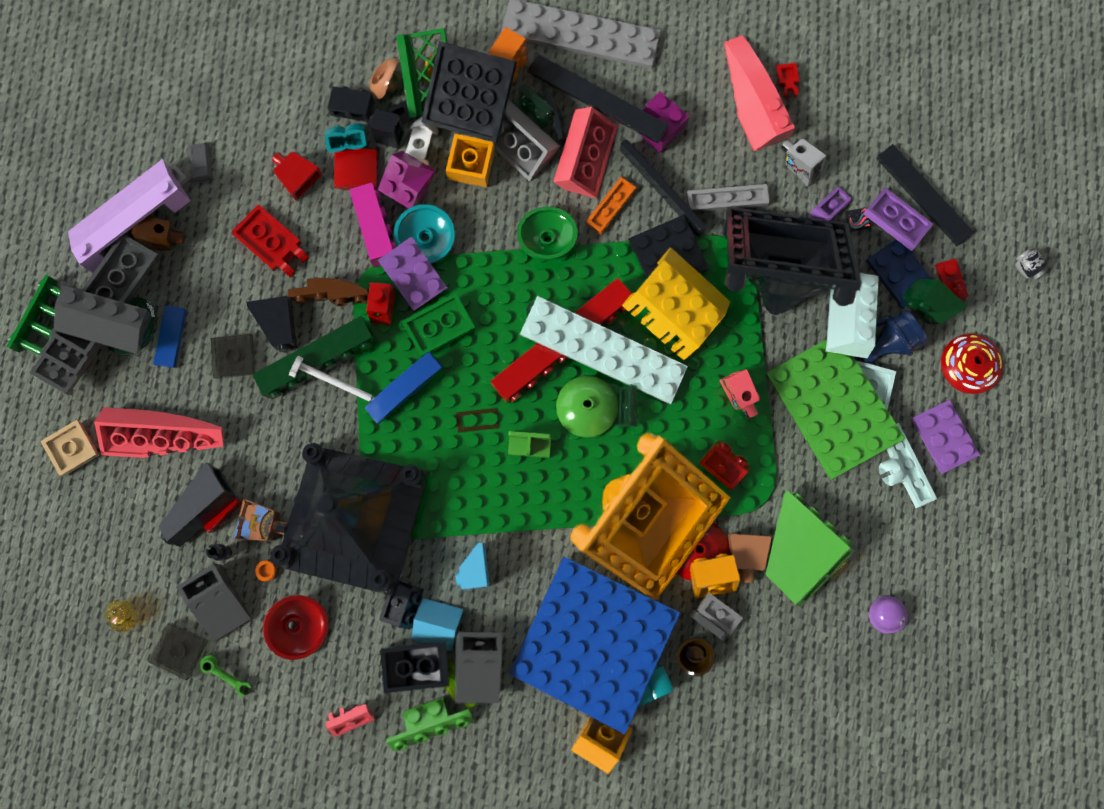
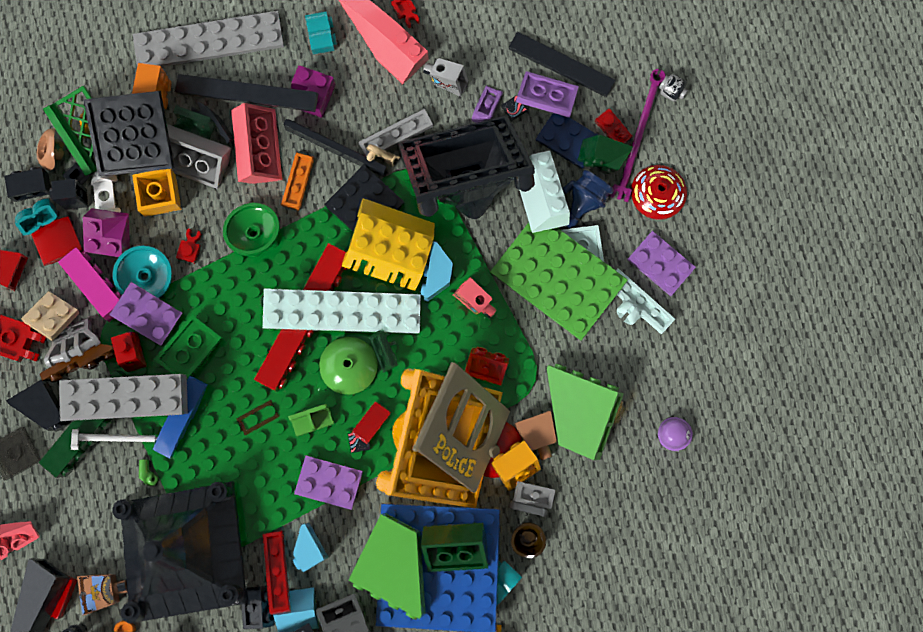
camera: 30 degrees left, 0 degrees up
none -> tan plate [21,291,79,341]
none -> light grey plate [44,318,101,367]
none -> light grey brick [59,374,188,421]
none -> bright green arm [139,460,158,486]
none -> red plate [176,228,202,264]
none -> red tile [263,531,291,615]
none -> medium lavender plate [294,456,363,510]
none -> teal brick [305,11,337,55]
none -> tile [348,433,371,453]
none -> bright green slope [349,513,425,620]
none -> red tile [352,402,391,445]
none -> tan piece [366,144,400,167]
none -> dark tan door [412,362,510,493]
none -> medium azure slope [421,241,453,301]
none -> dark green slope [421,523,489,572]
none -> magenta hinge [610,69,665,203]

